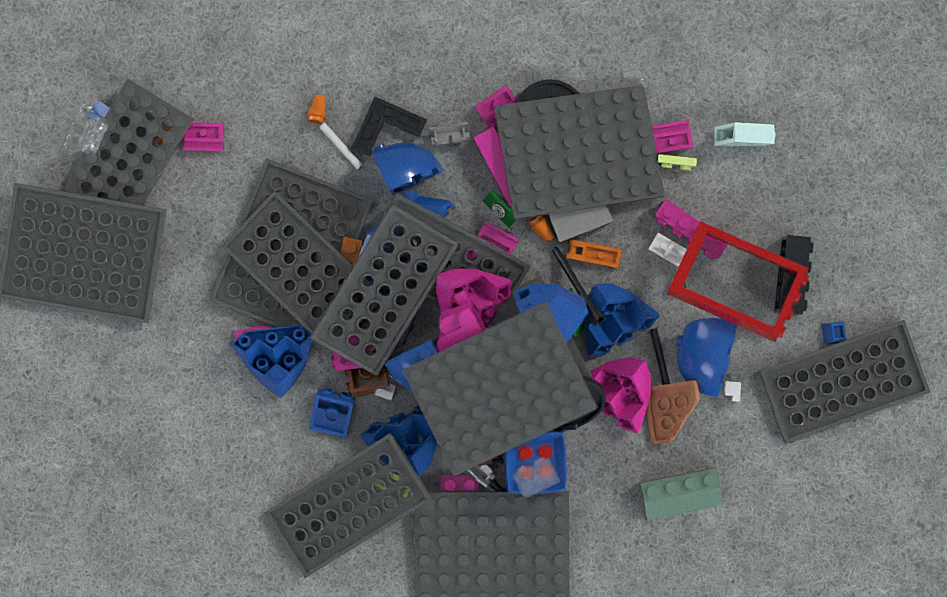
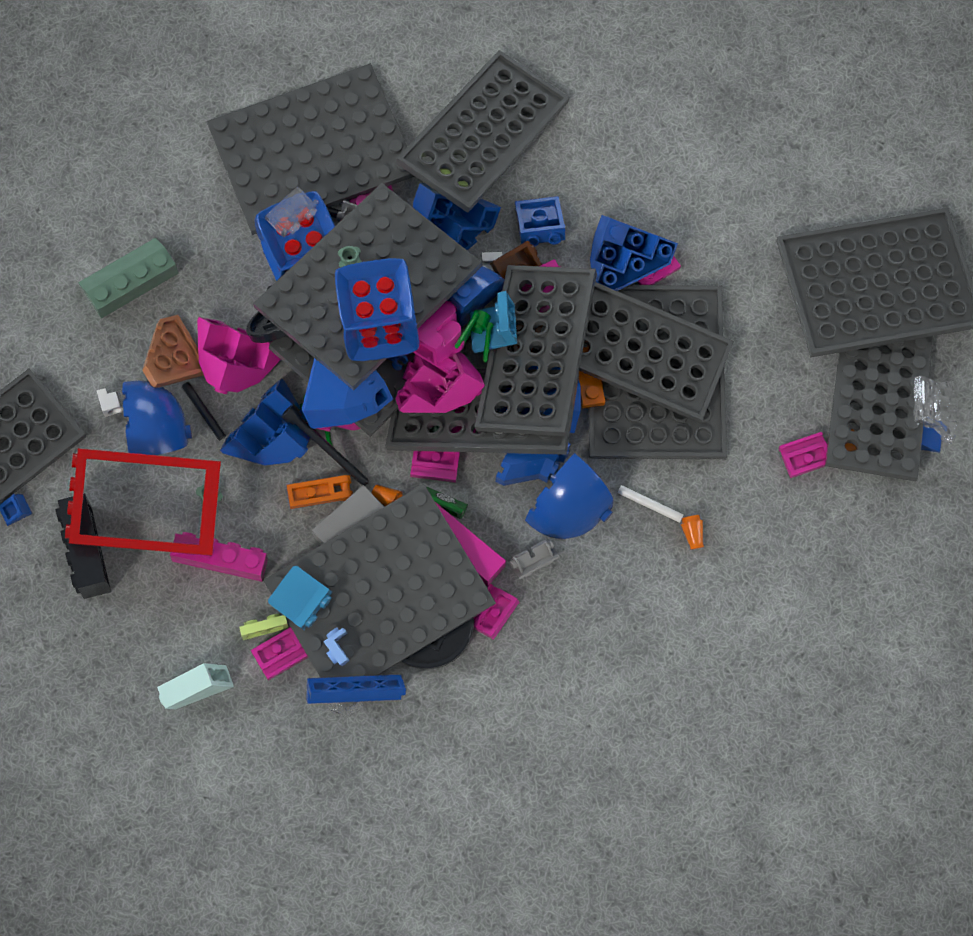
camera: 160 degrees right, 15 degrees down
black plate [351,96,427,157] -> none
white hips [648,233,687,267] -> none
none -> dark azure bracket [268,566,332,630]
none -> blue fence [306,675,406,704]
none -> light blue bracket [323,627,350,666]
none -> blue piece [335,258,420,361]
none -> sand green plate [338,246,362,268]
none -> green plant [455,310,494,362]
none -> dark azure bracket [470,291,517,353]

